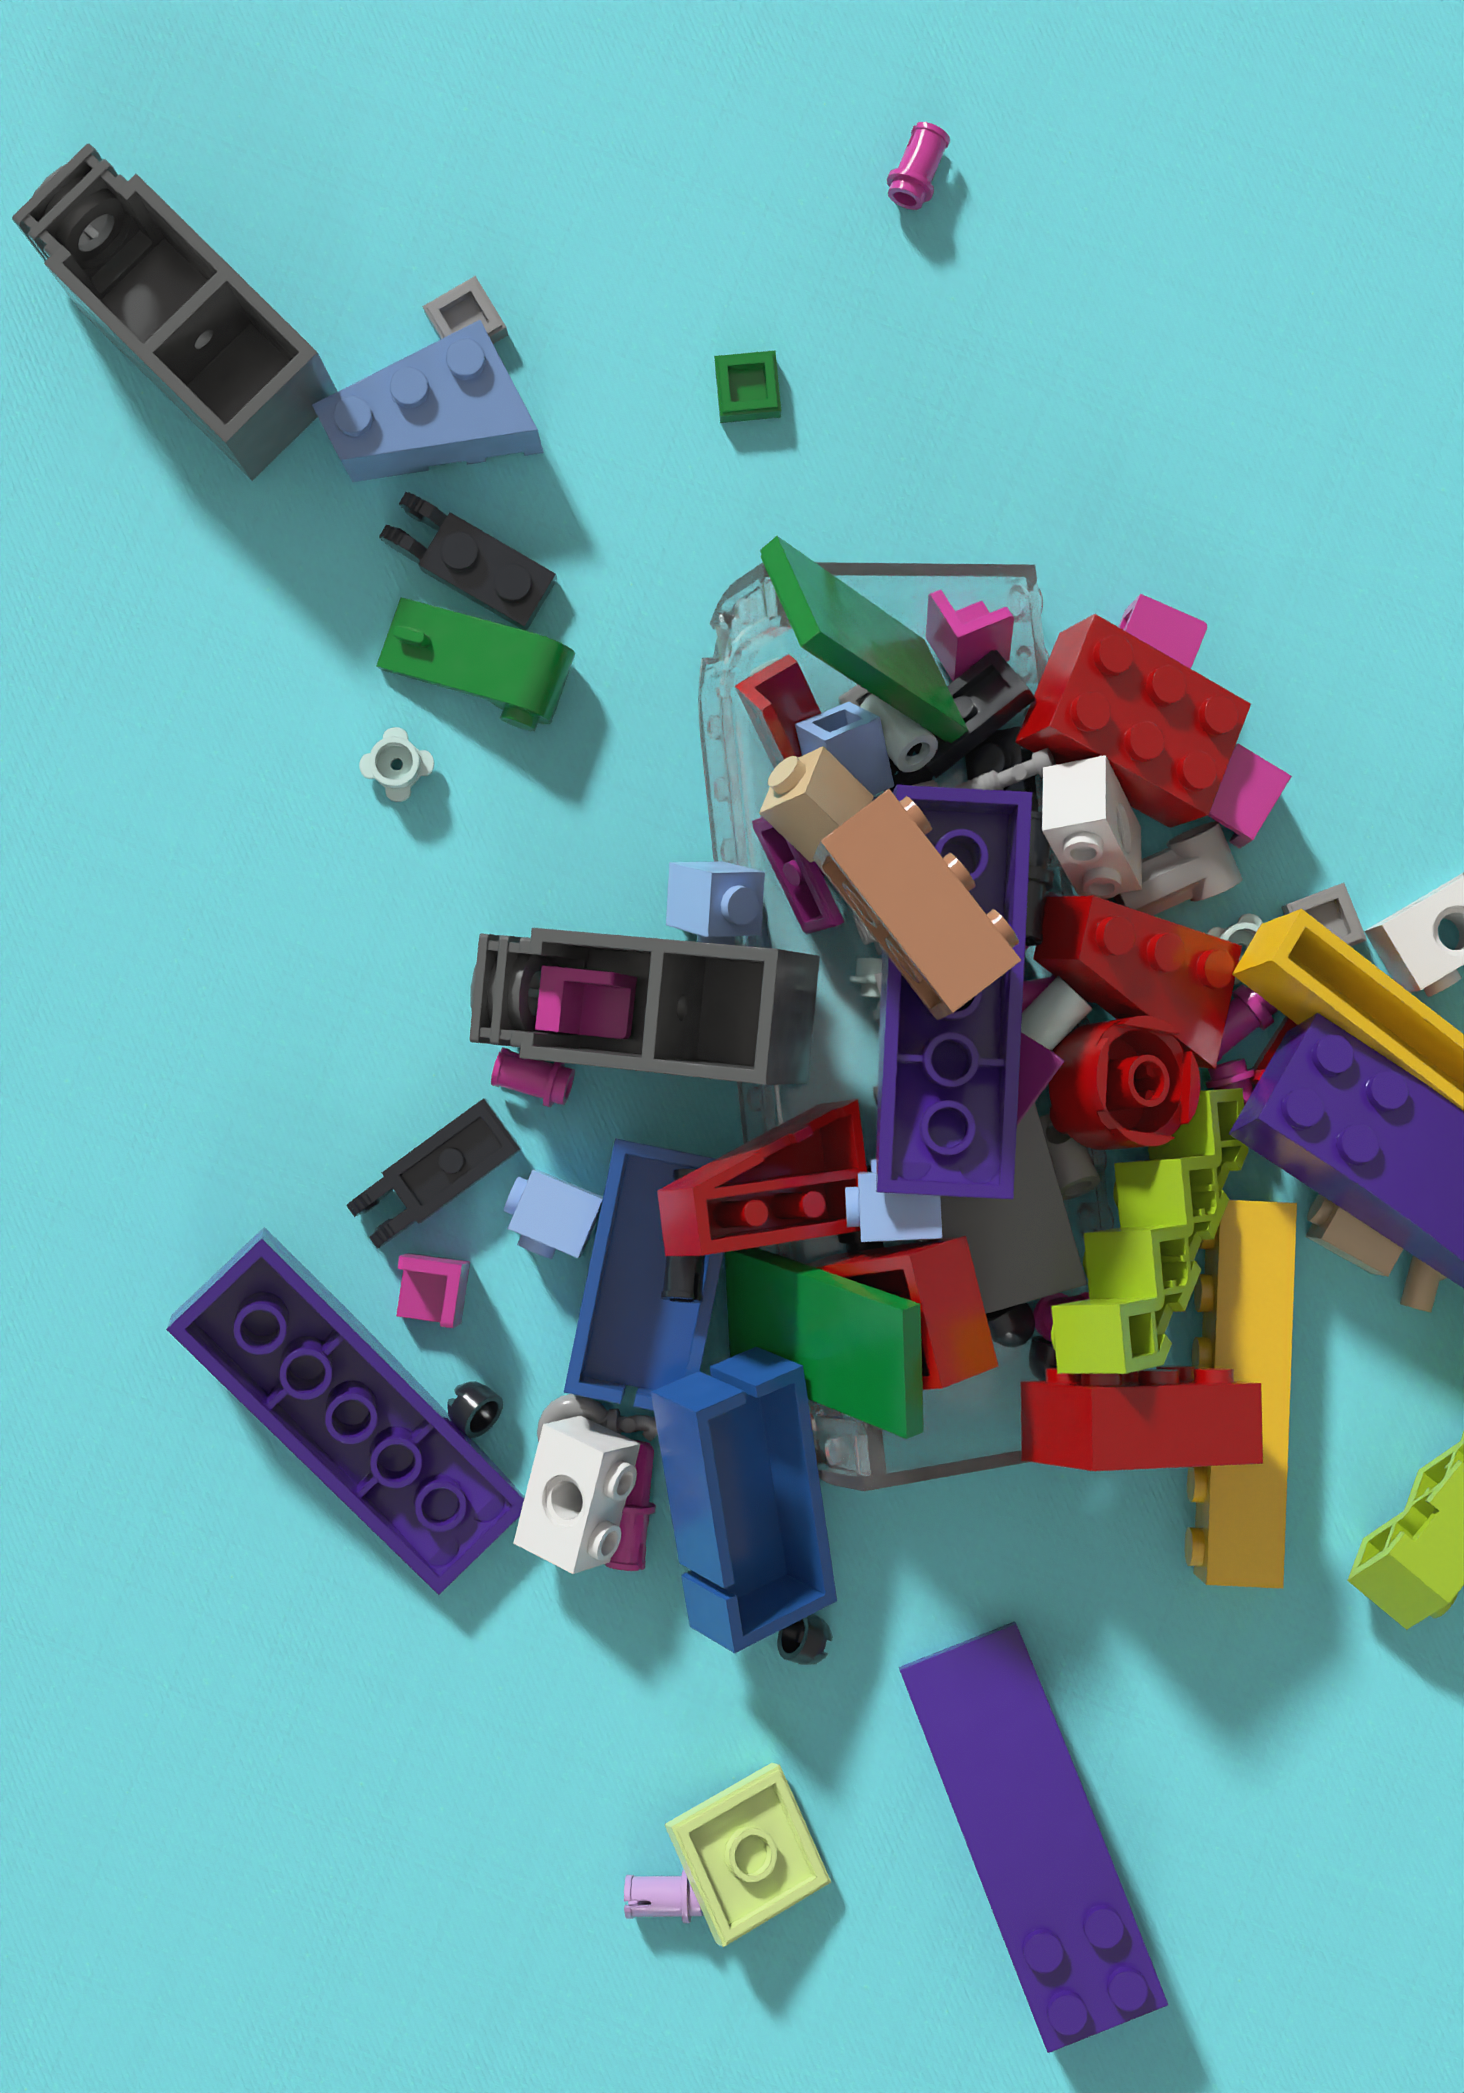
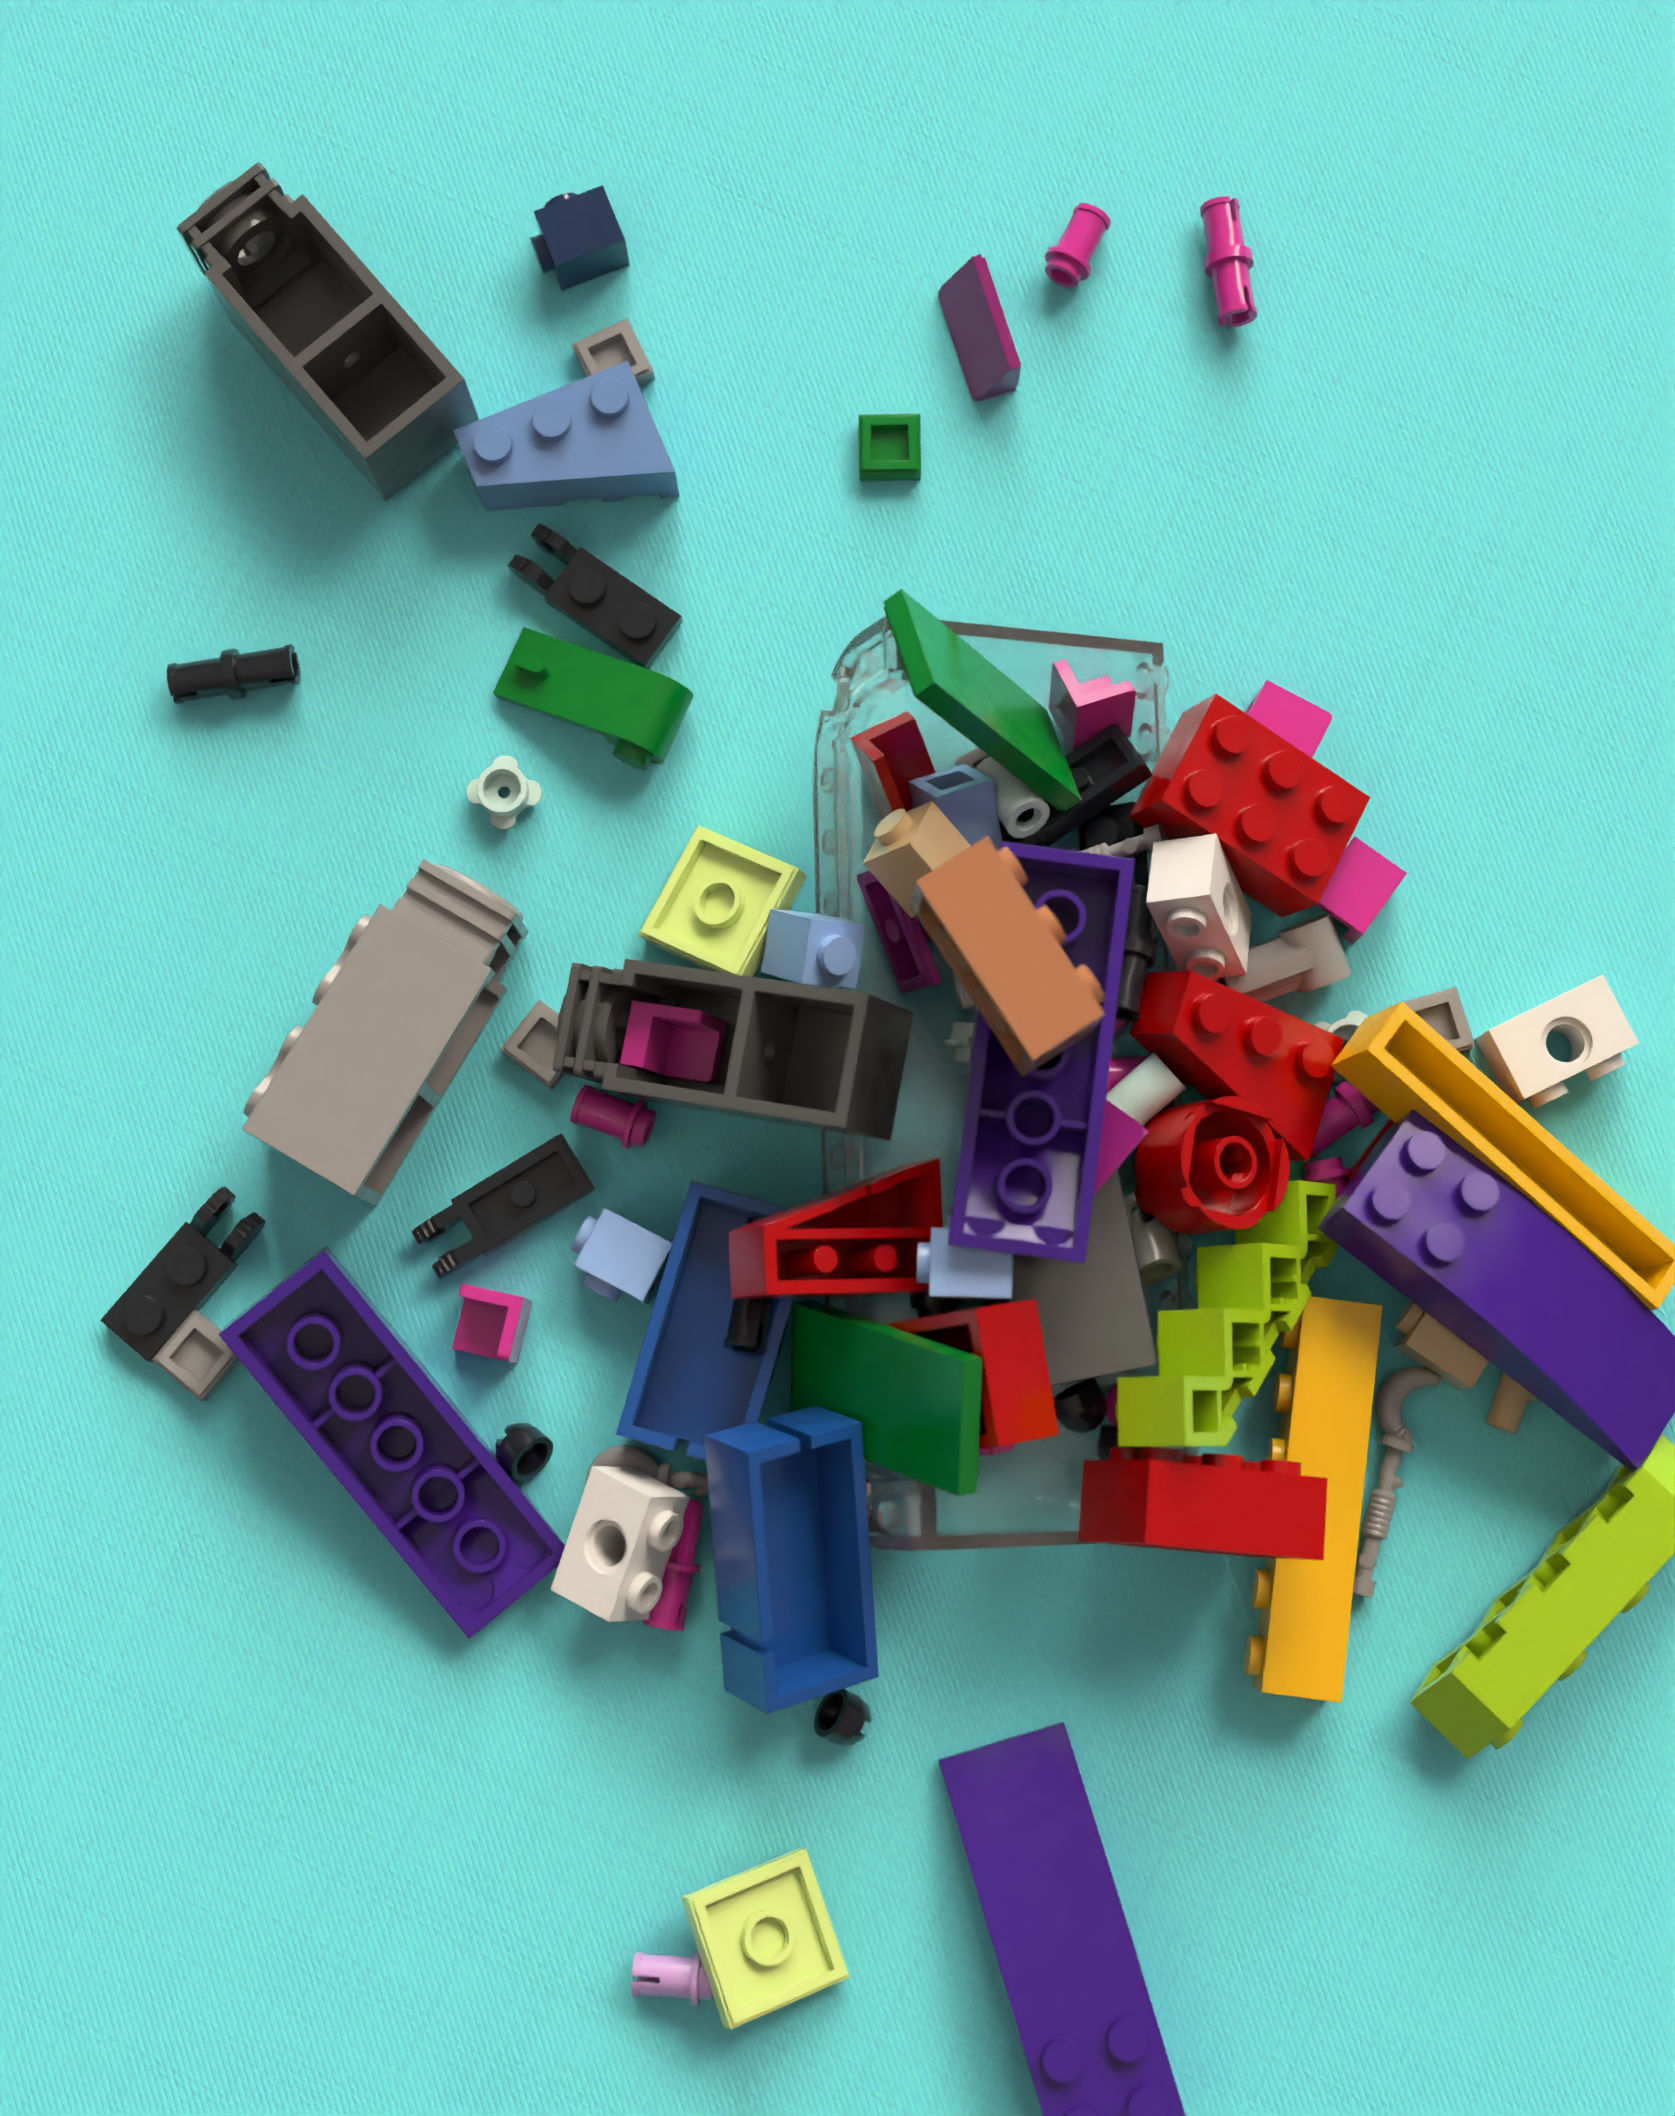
camera: 10 degrees right, 5 degrees down
none -> black hinge [100,1186,266,1363]
none -> light grey tile [152,1310,239,1401]
none -> black pin [167,644,301,704]
none -> light grey piece [242,859,529,1206]
none -> light grey tile [500,1000,565,1090]
none -> dark blue brick [530,185,630,291]
none -> yellowish green plate [638,825,807,977]
none -> magenta slope [938,254,1021,401]
none -> dark pink pin [1200,196,1258,328]
none -> light grey piece [1353,1366,1441,1598]

